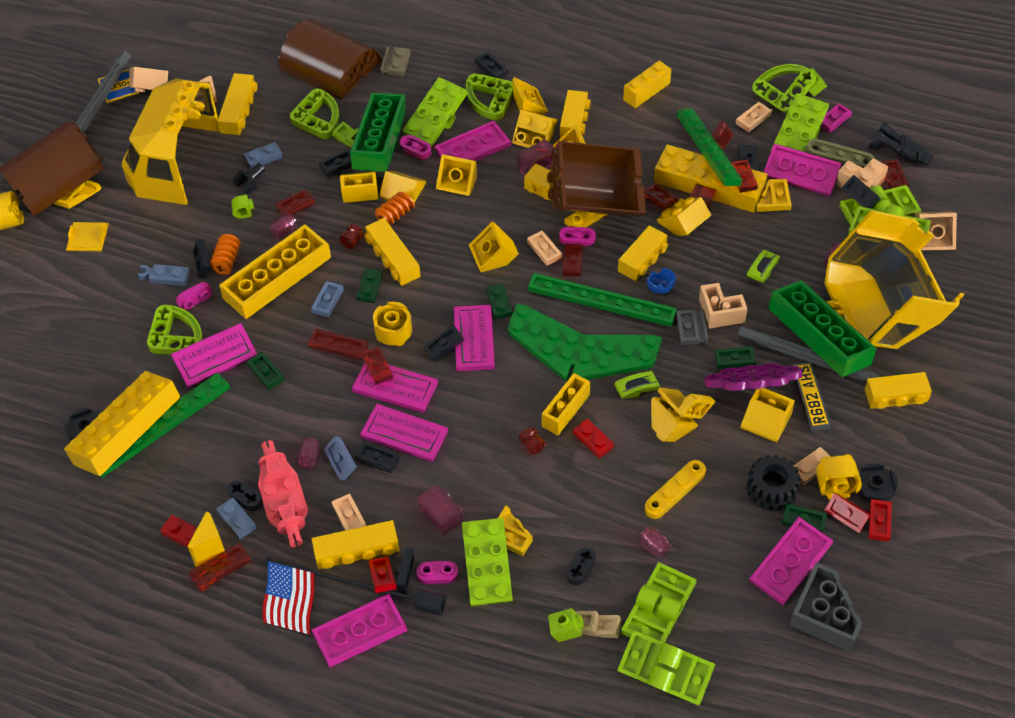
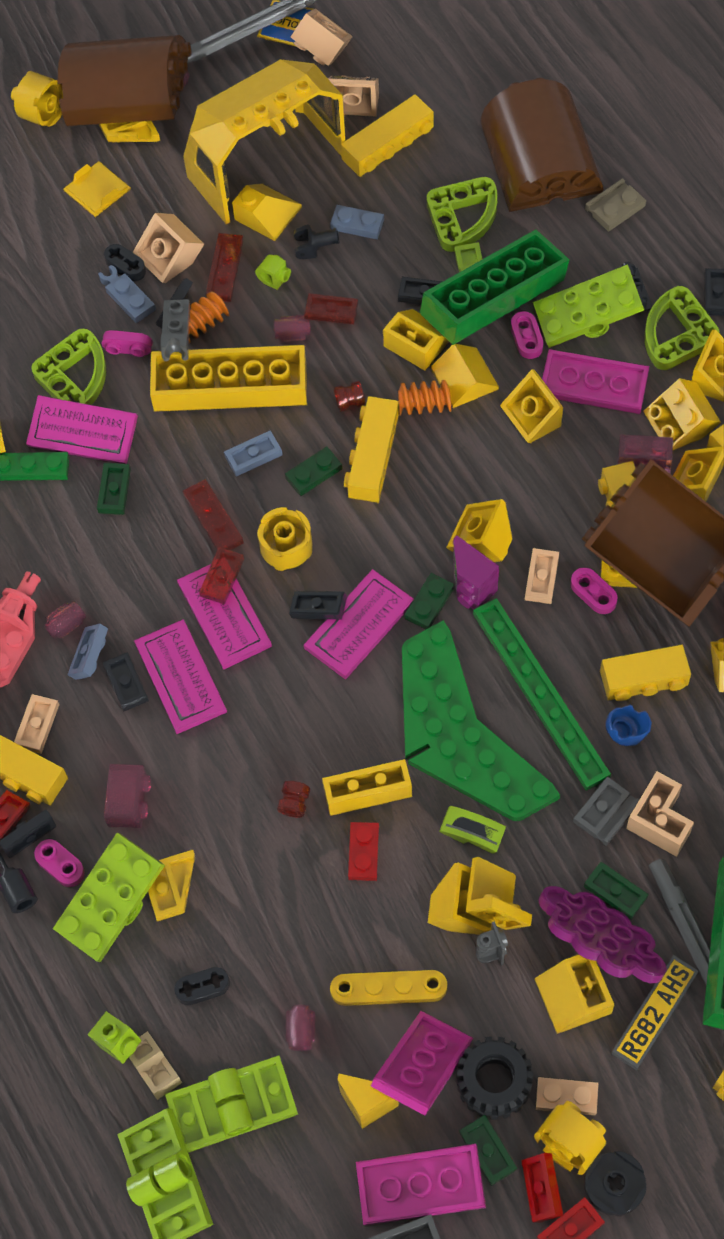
camera: 45 degrees right, 10 degrees up
clear red plate [563,243,583,277] -> none
none -> black beam [104,244,146,282]
none -> light nougat slope [132,213,204,283]
none -> dark grey plate [161,299,190,361]
none -> clear red plate [206,233,244,302]
none -> yellow slope [232,184,302,241]
none -> yellow slope [338,1073,399,1129]
none -> dark pink tile [371,1011,473,1116]
none -> magenta slope [453,535,499,610]
none -> dark grey hinge [476,921,508,966]

